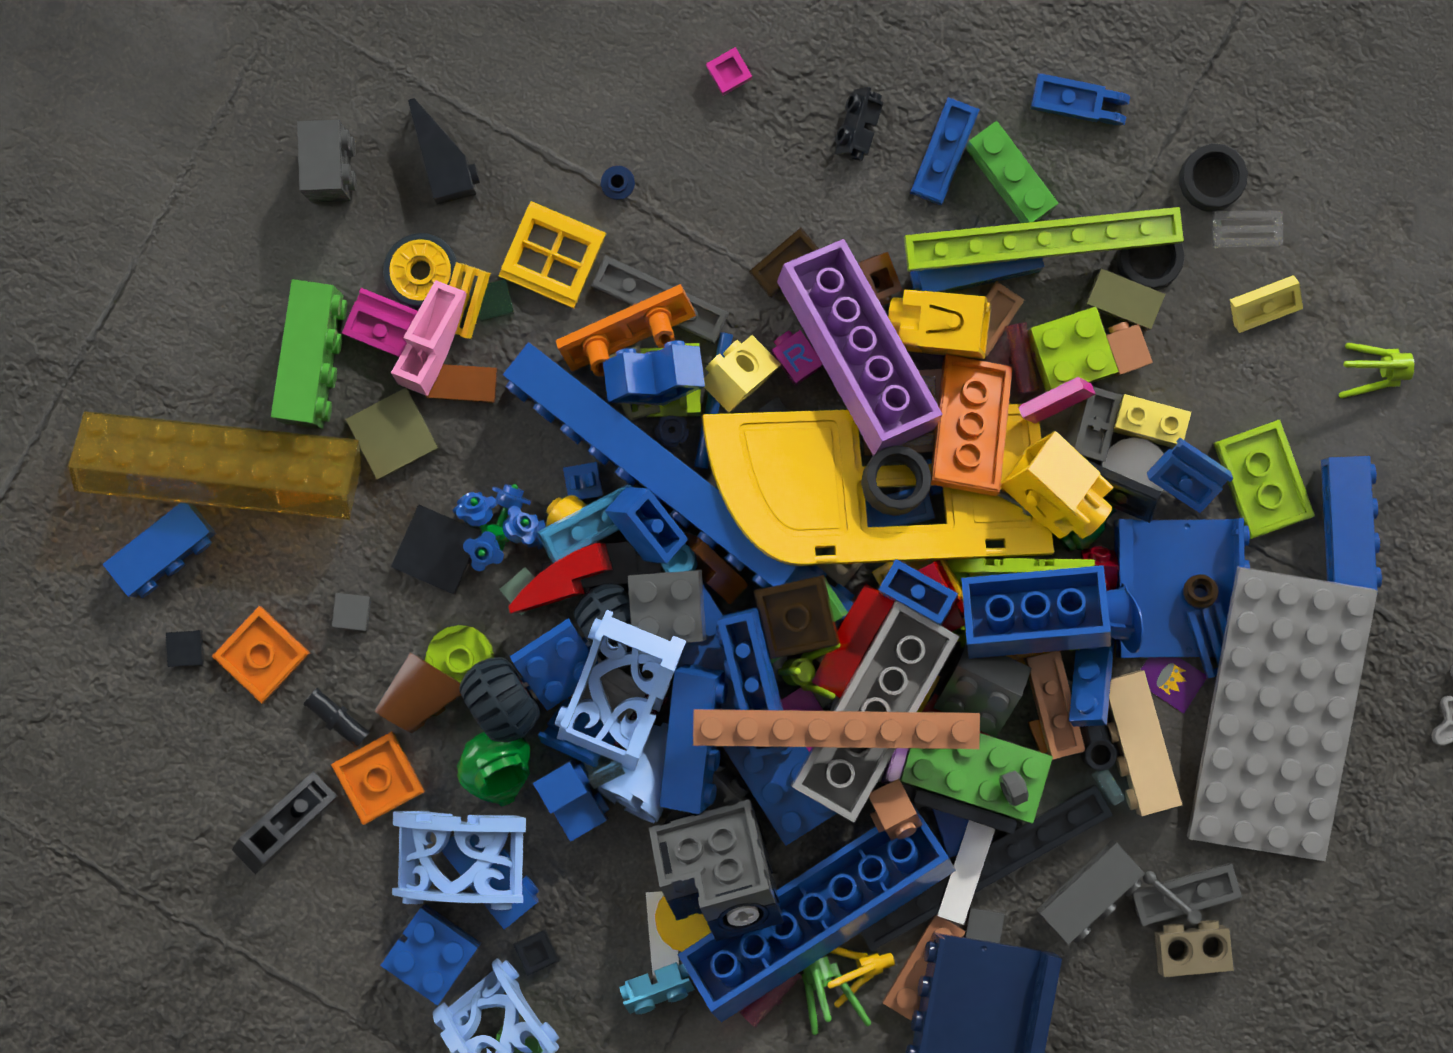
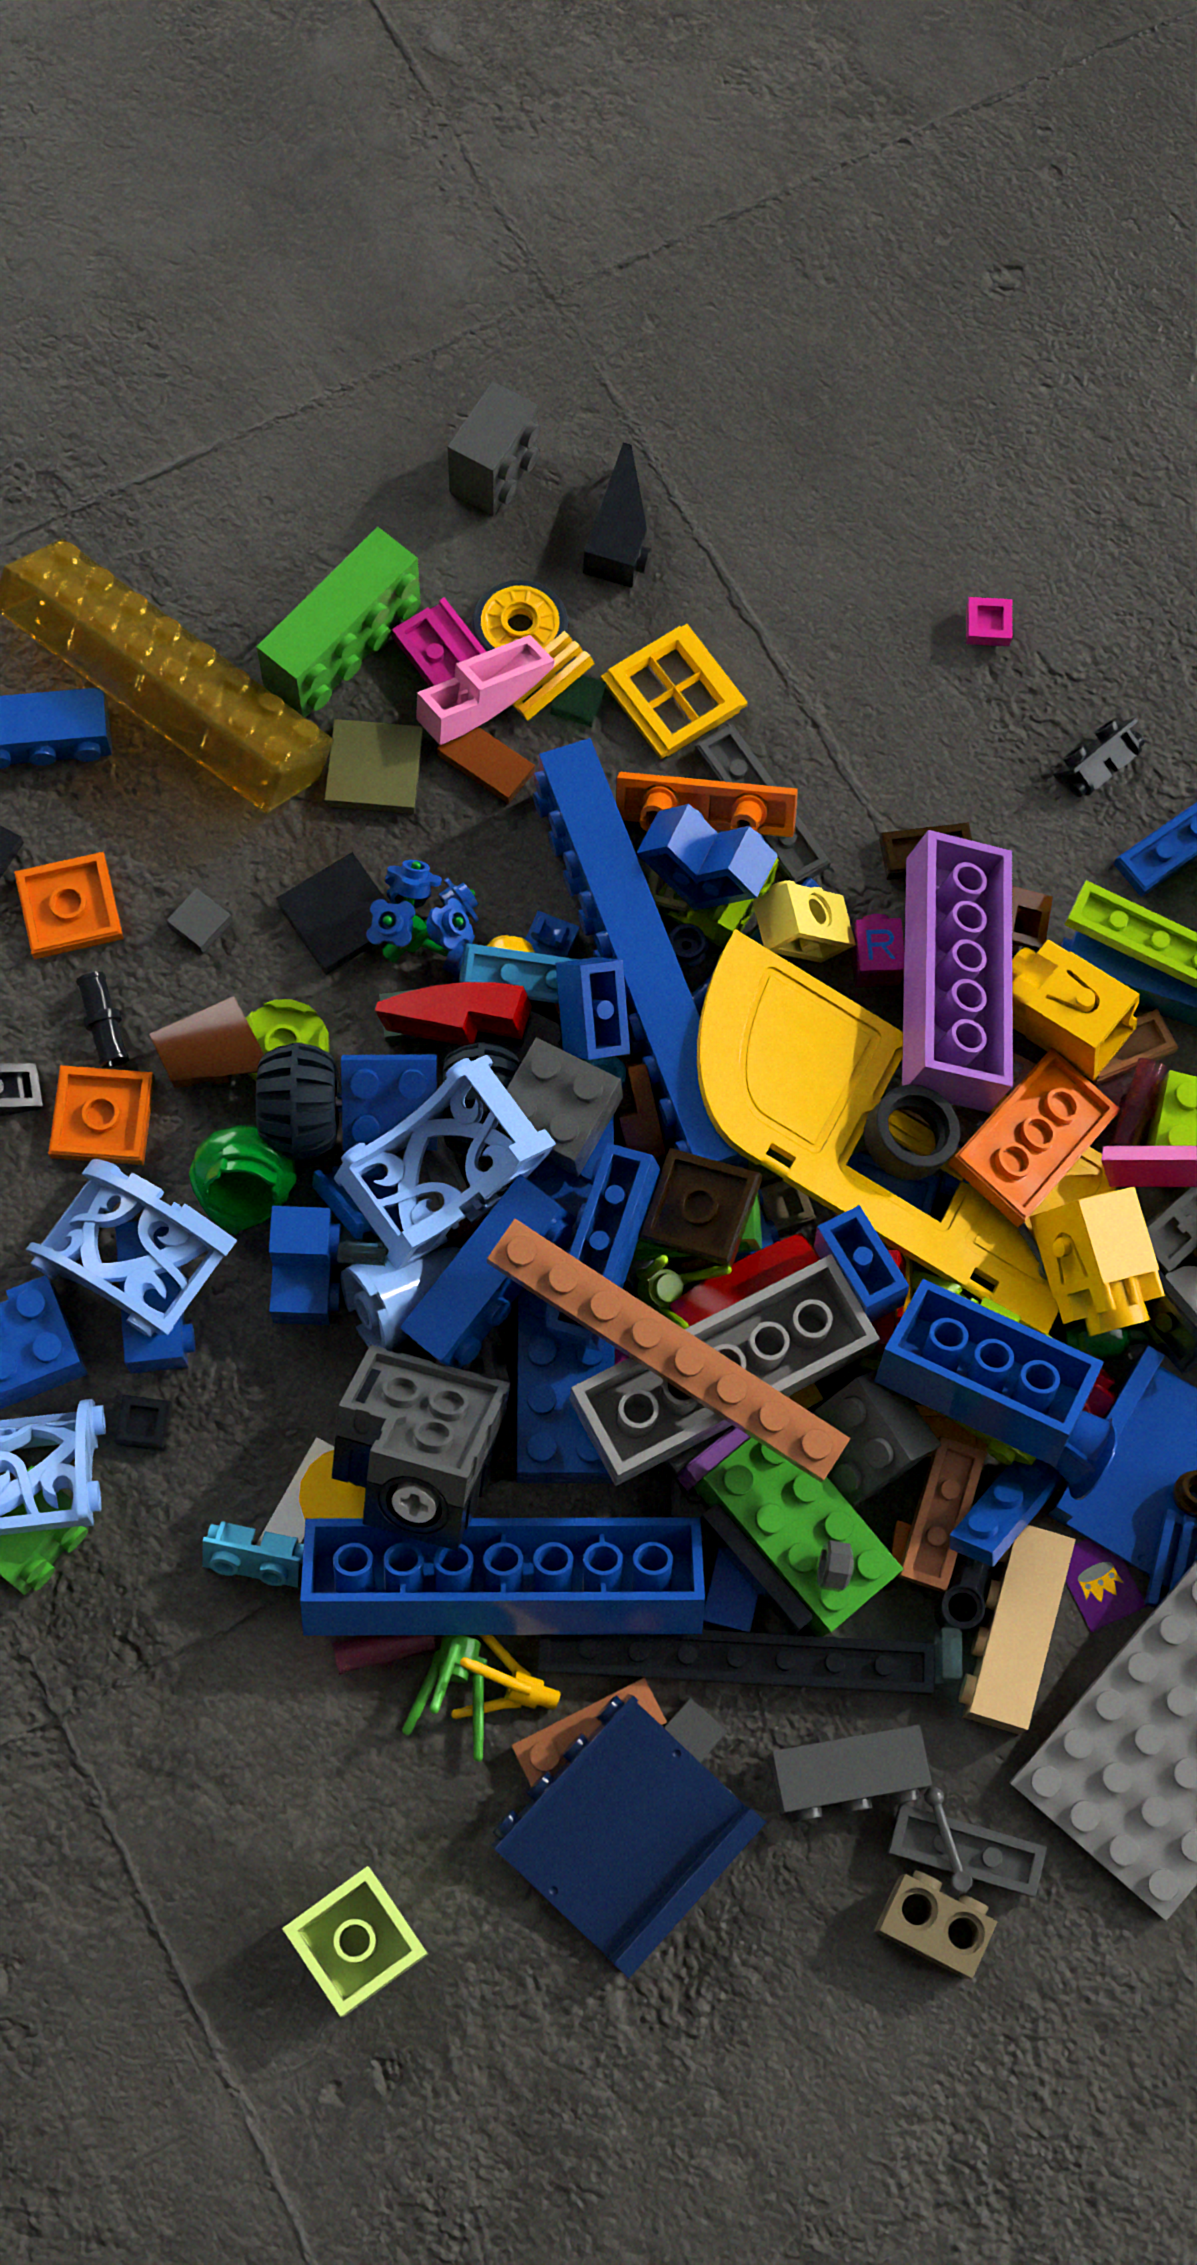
camera: 25 degrees right, 15 degrees down
dark blue plate [601,166,635,200] -> none
nougat brick [869,778,923,841] -> none
white sticker [937,820,995,925] -> none

